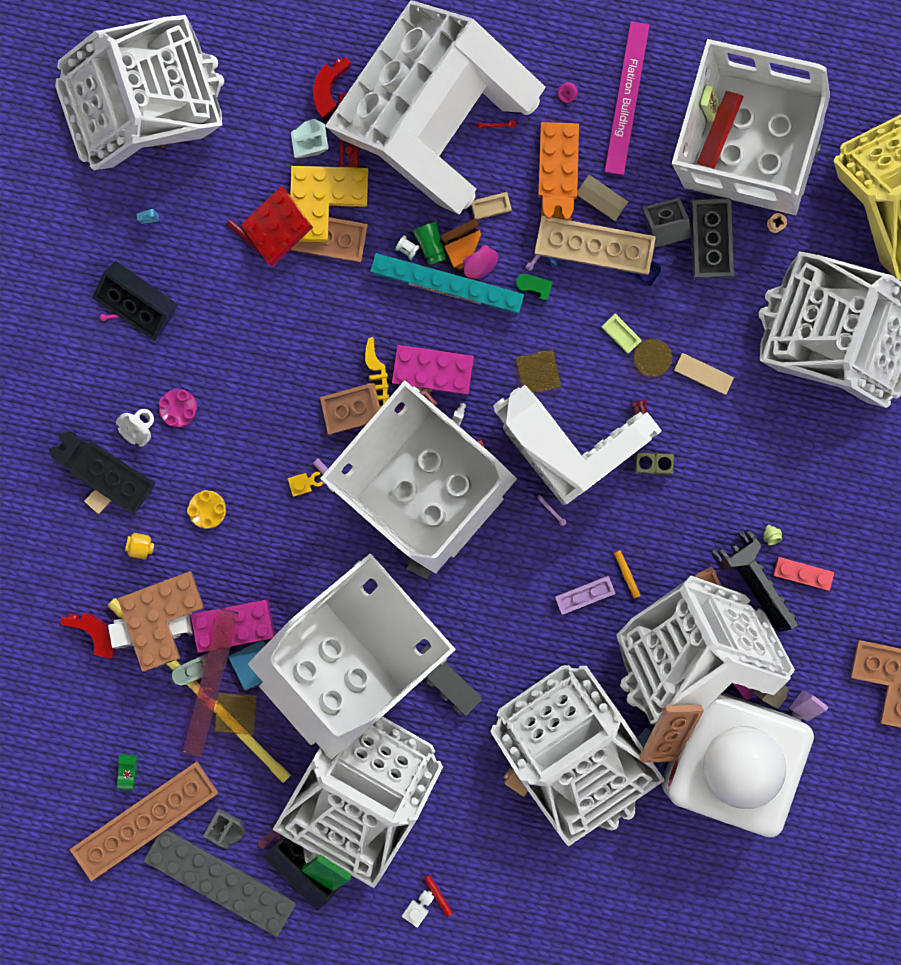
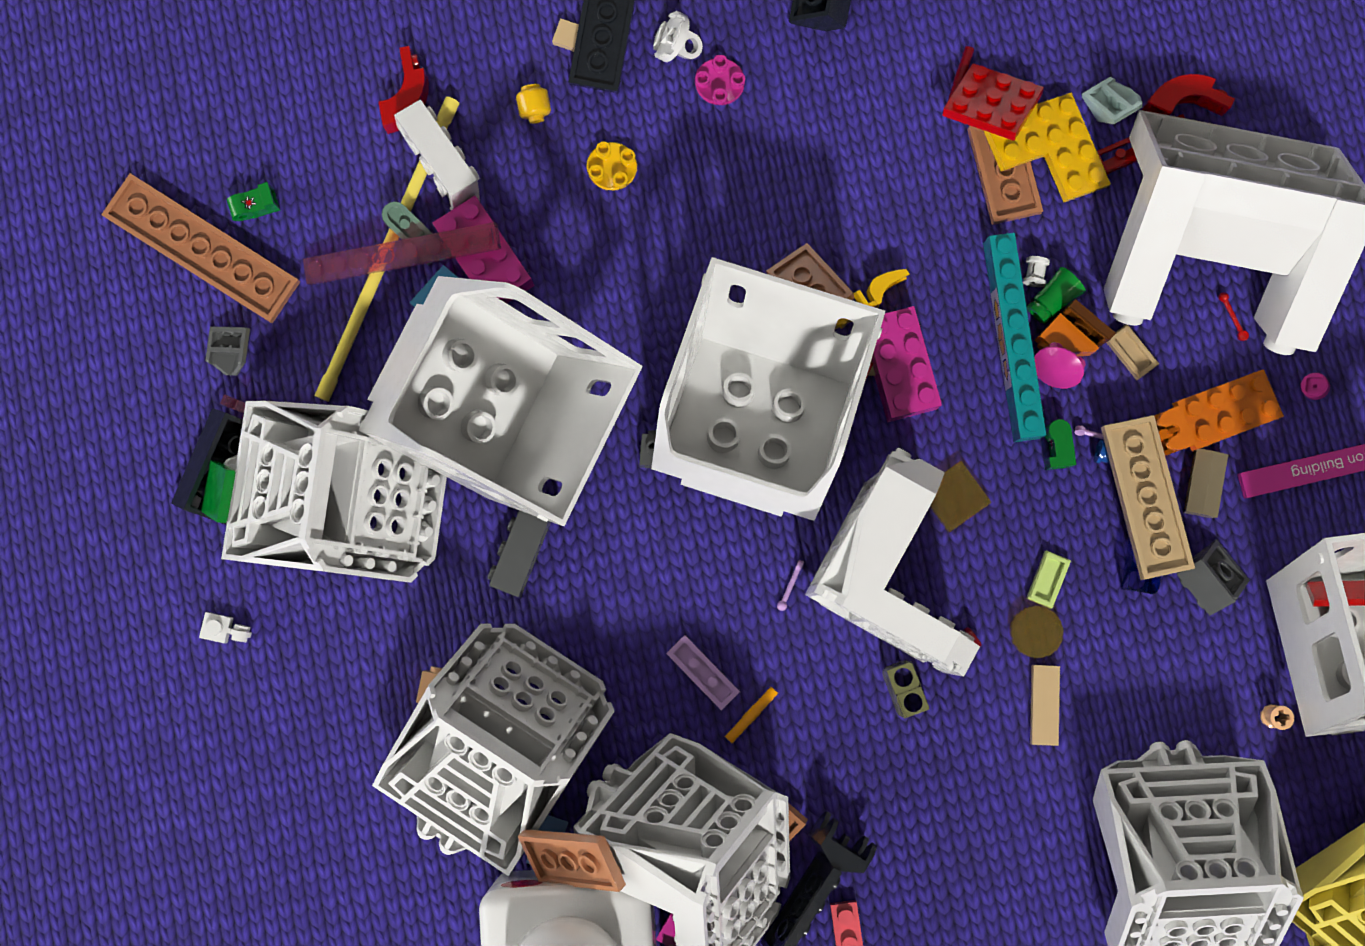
camera: 70 degrees right, 5 degrees down
nougat plate [118,571,204,672] -> none
dark grey plate [144,829,297,937] -> none
clear yellow tile [214,693,256,735] -> none
yellow plate [288,472,324,497] -> none
red piece [423,874,453,917] -> none
white piece [452,403,466,426] -> none
dark grey brick [690,199,734,280] -> none
yellowish green plate [763,525,782,545] -> none

